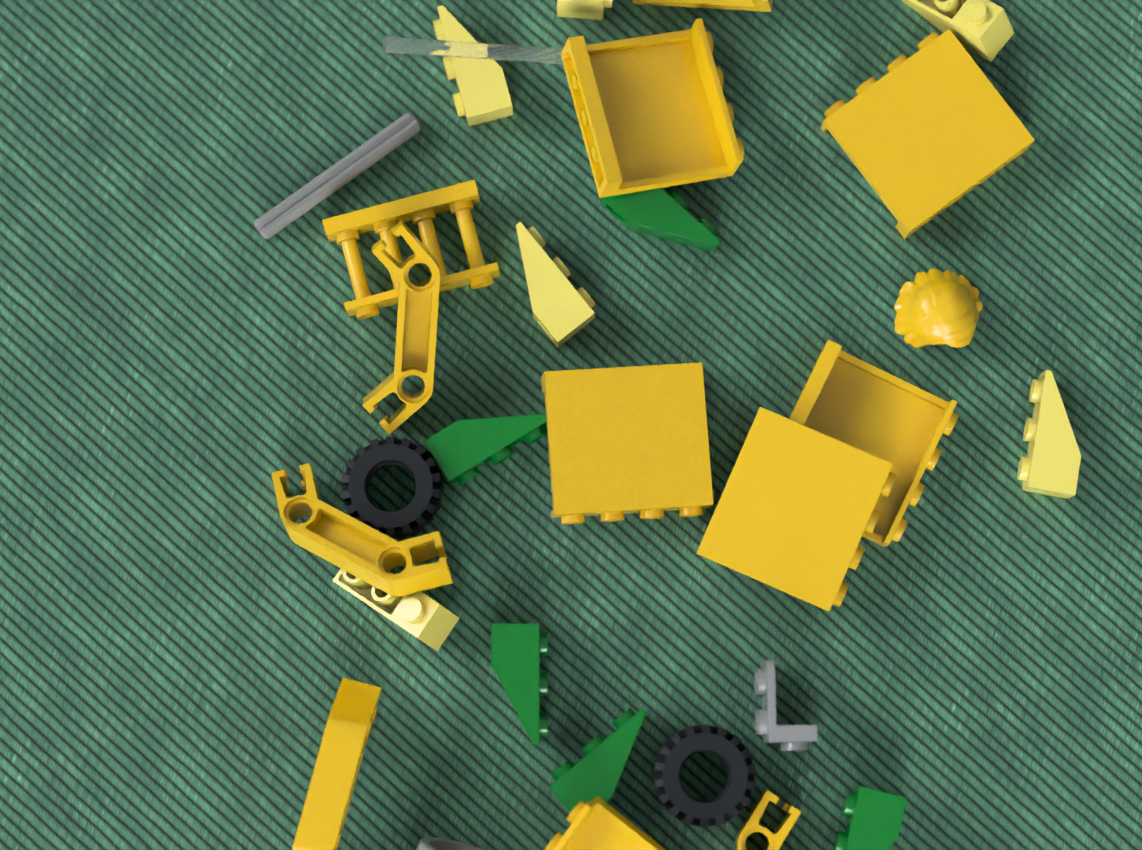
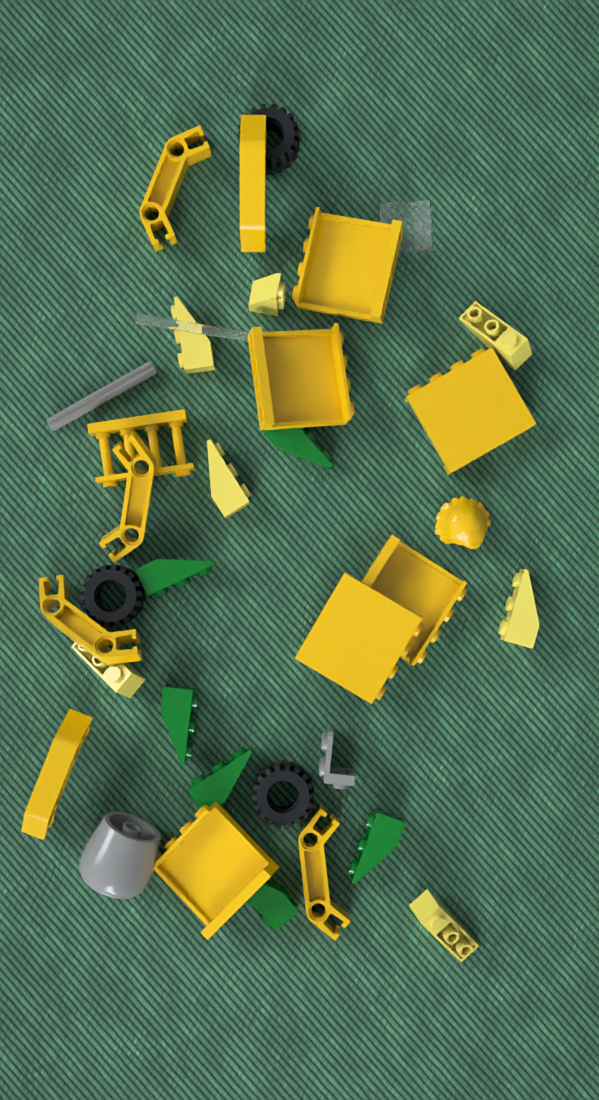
camera: 10 degrees right, 5 degrees up
yellow panel [541,362,714,525] -> none

